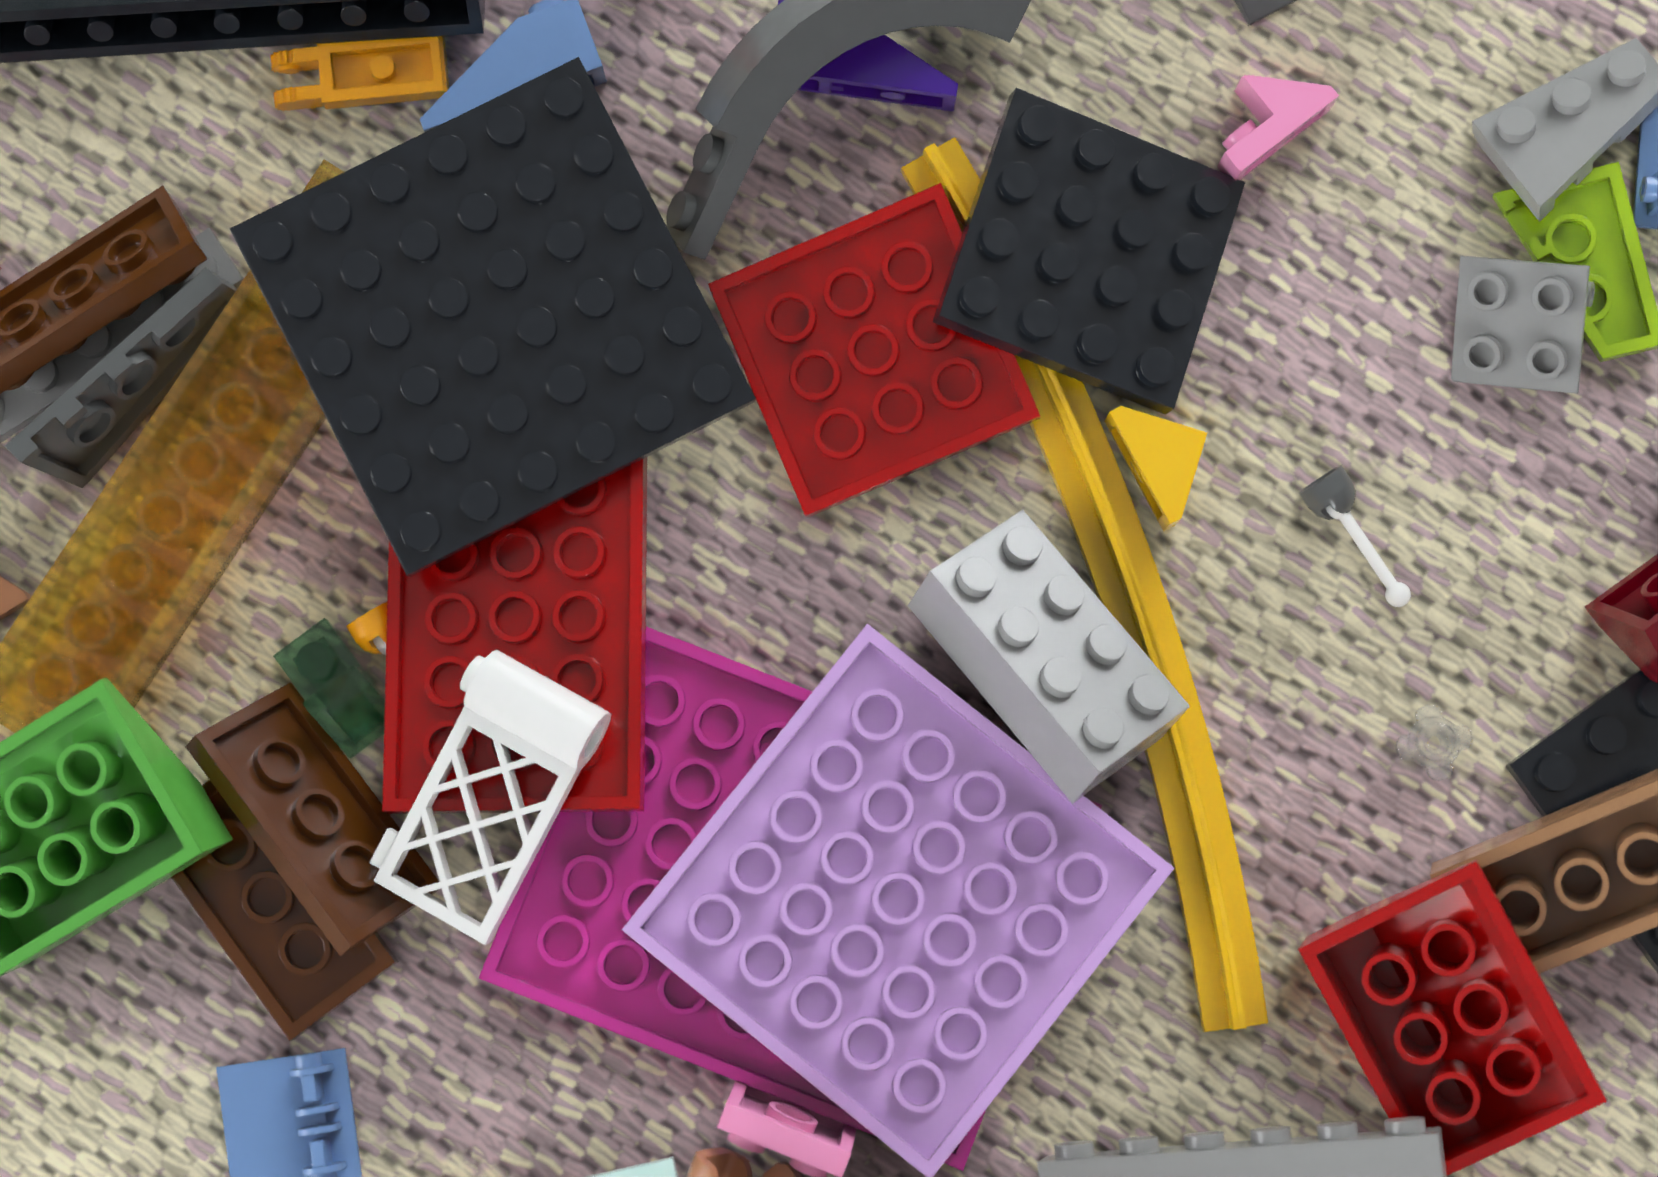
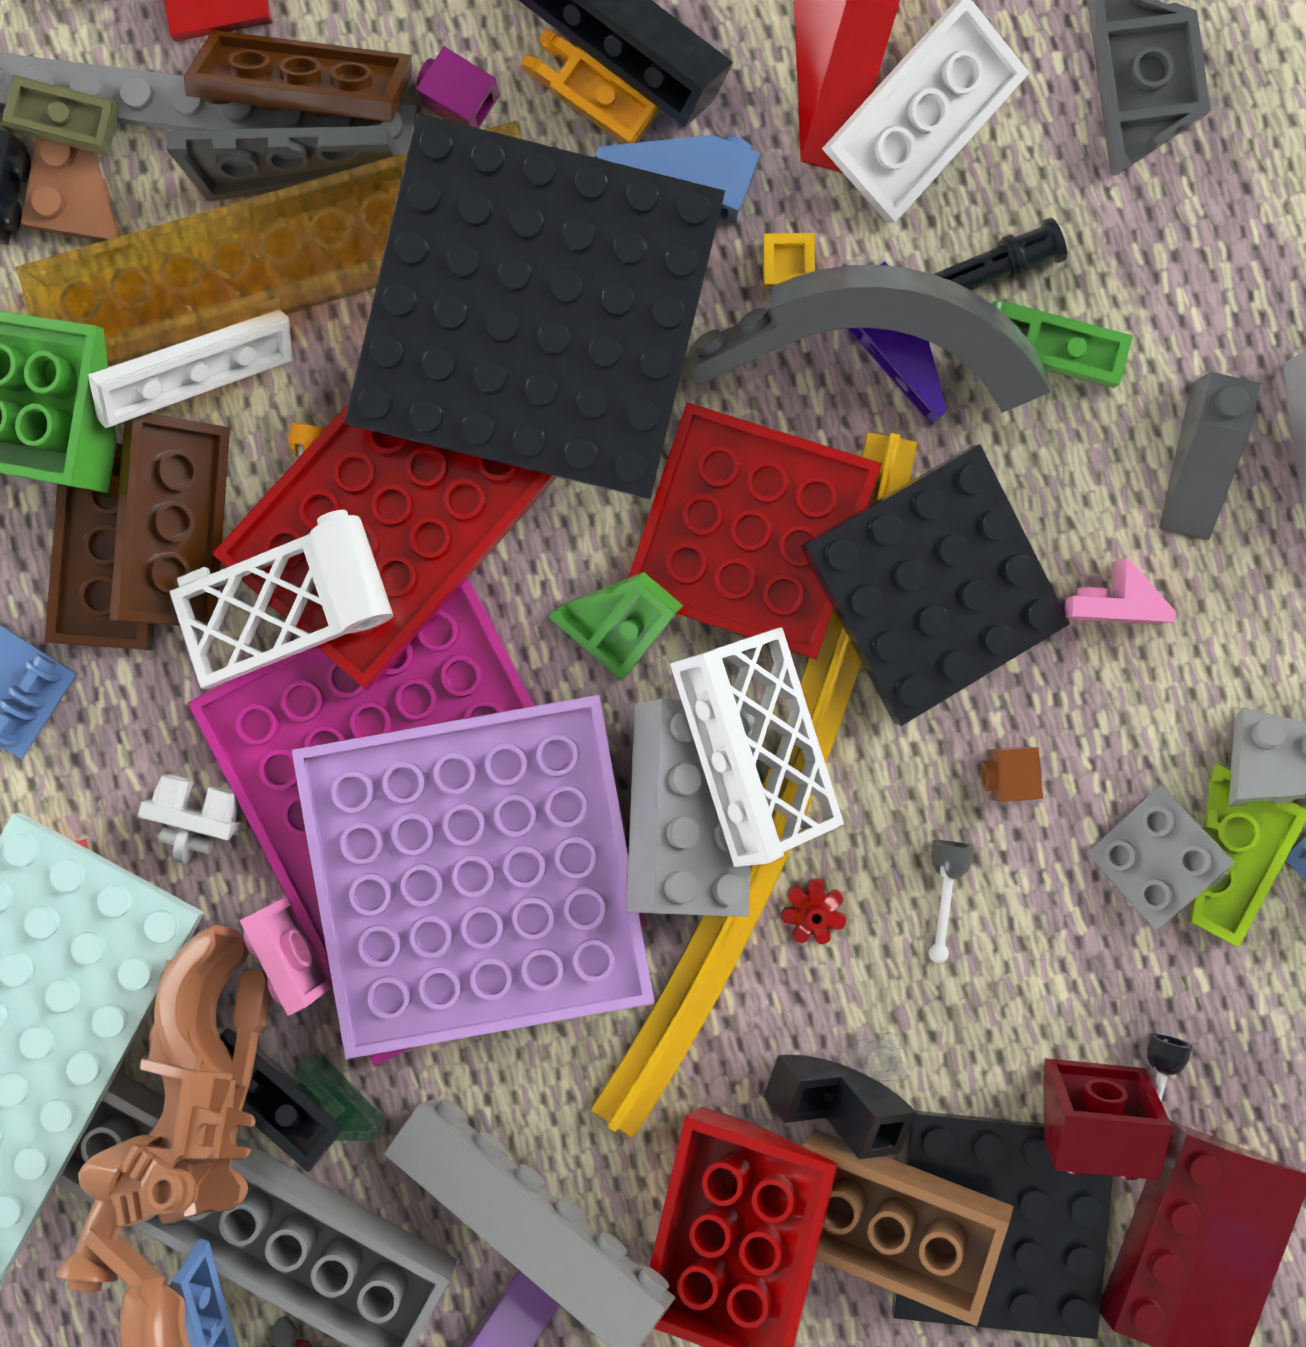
camera: 40 degrees right, 5 degrees up
clear green slope [273,618,385,759] -> none
yellow slope [1104,406,1208,532] -> none
none -> white tile [88,309,293,428]
none -> white hips [137,774,243,864]
none -> magenta brick [416,46,500,128]
none -> bright green wing [549,572,683,680]
none -> white fence [670,627,844,867]
none -> yellow plate [762,233,815,289]
none -> black brick [763,1055,916,1159]
none -> red plant [781,878,847,944]
none -> dark orange plate [981,746,1043,802]

